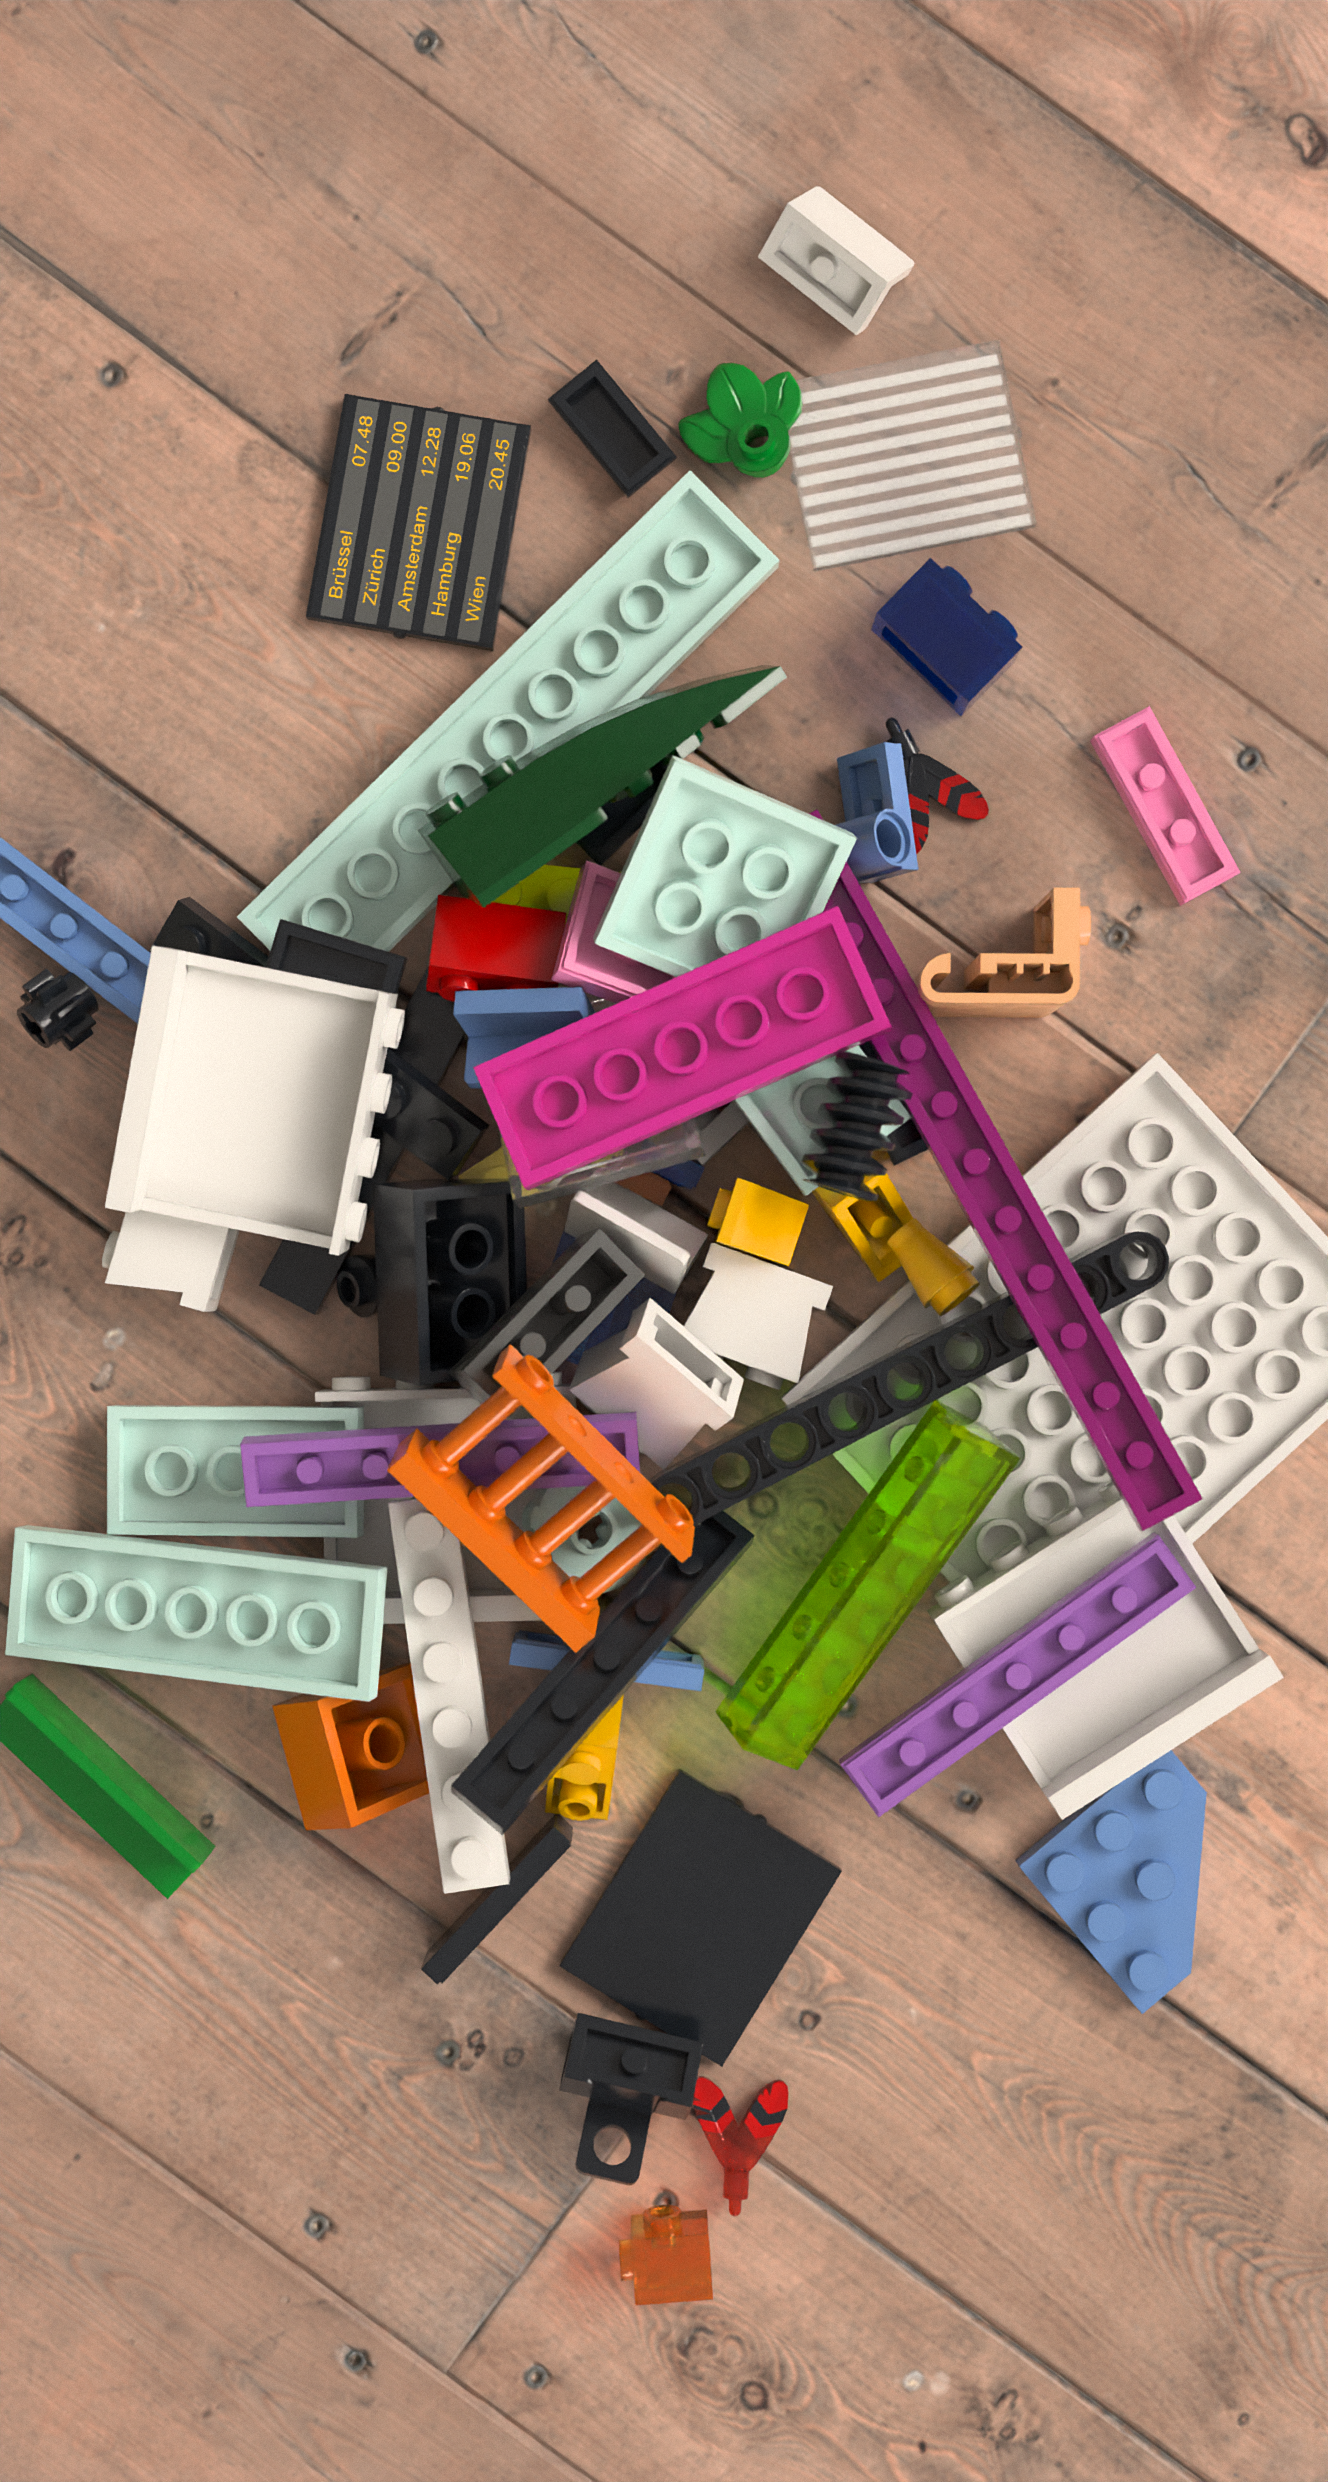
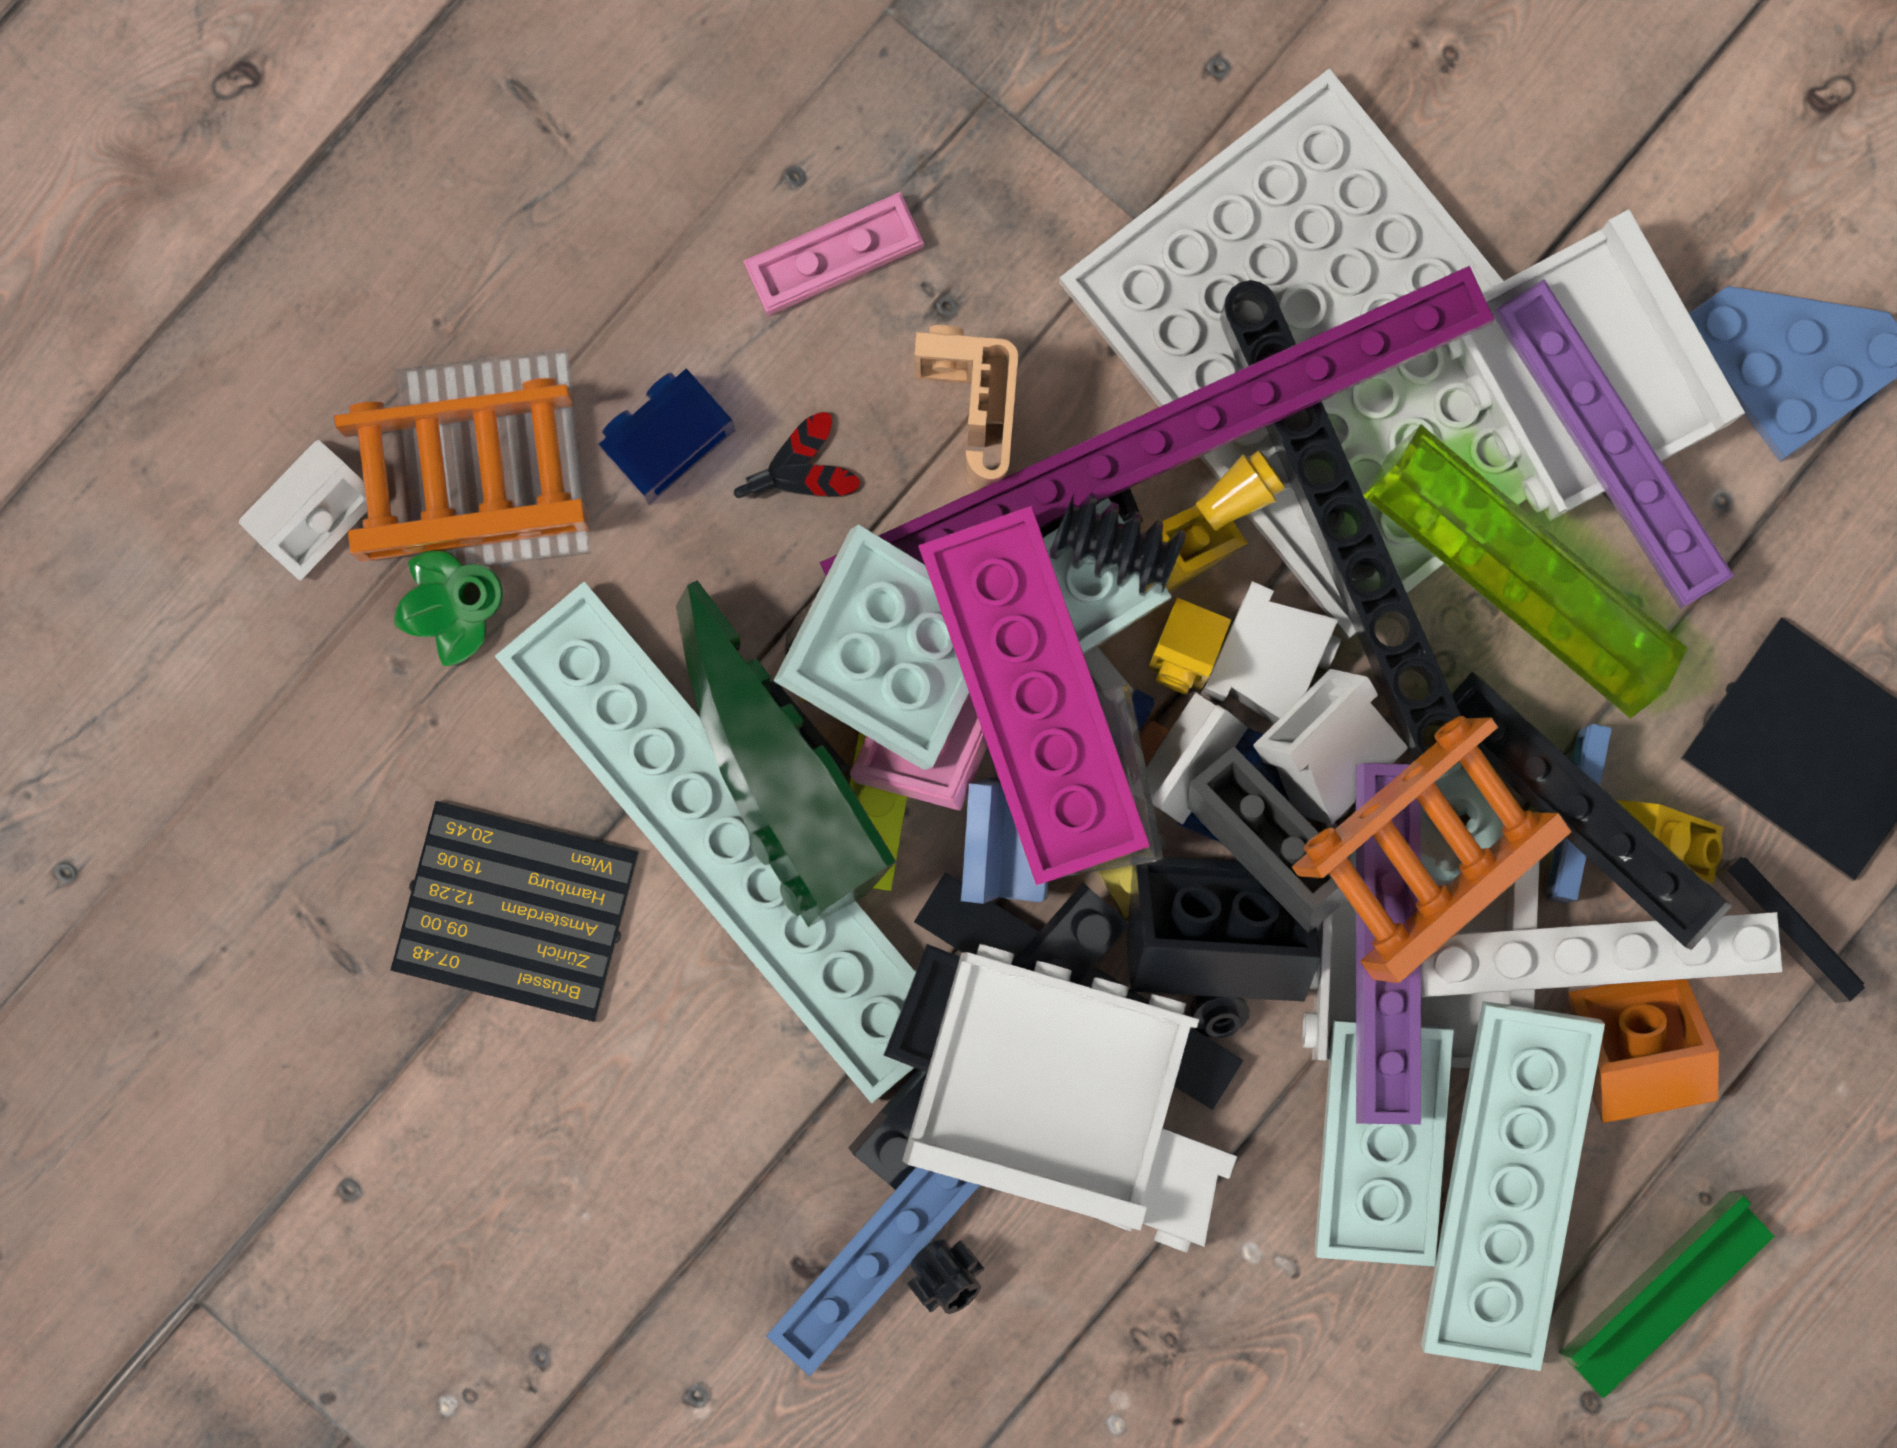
camera: 85 degrees left, 5 degrees down
red brick [426,894,566,1002] -> none
black tile [548,359,677,498] -> none
medium blue plate [835,742,919,883] -> none
none -> orange fence [334,378,590,562]

